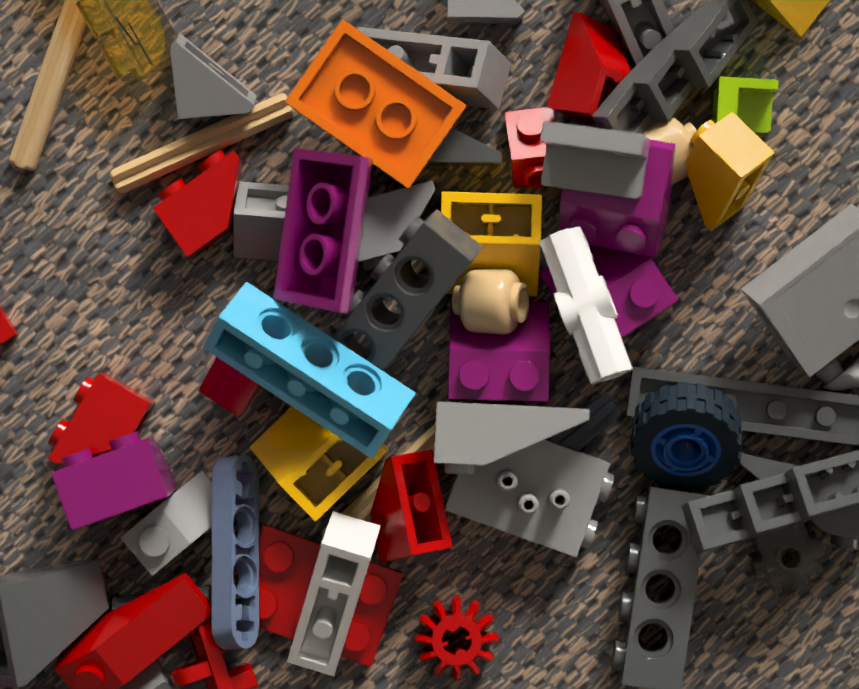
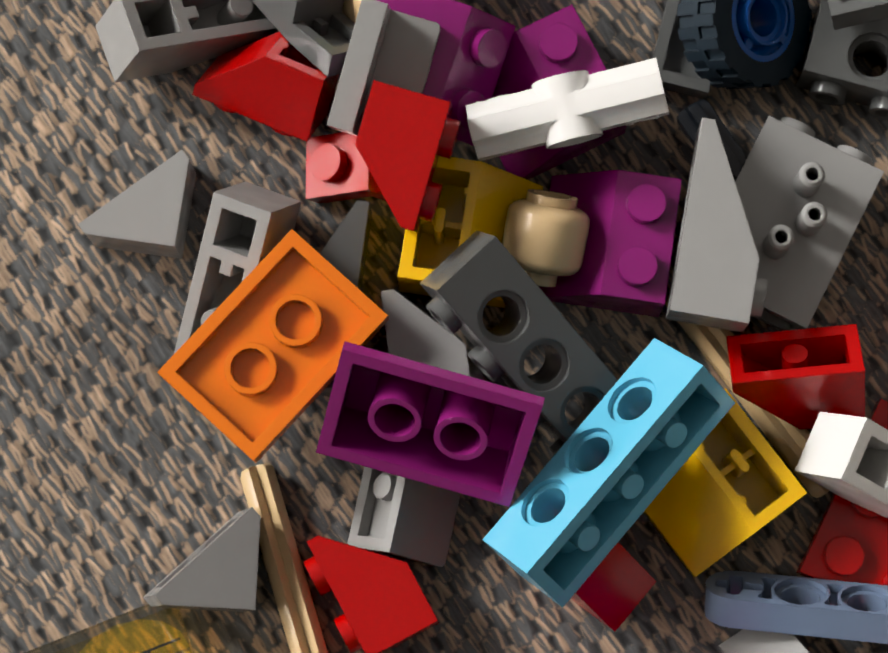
camera: 80 degrees left, 10 degrees down
none -> red slope [355,80,461,232]

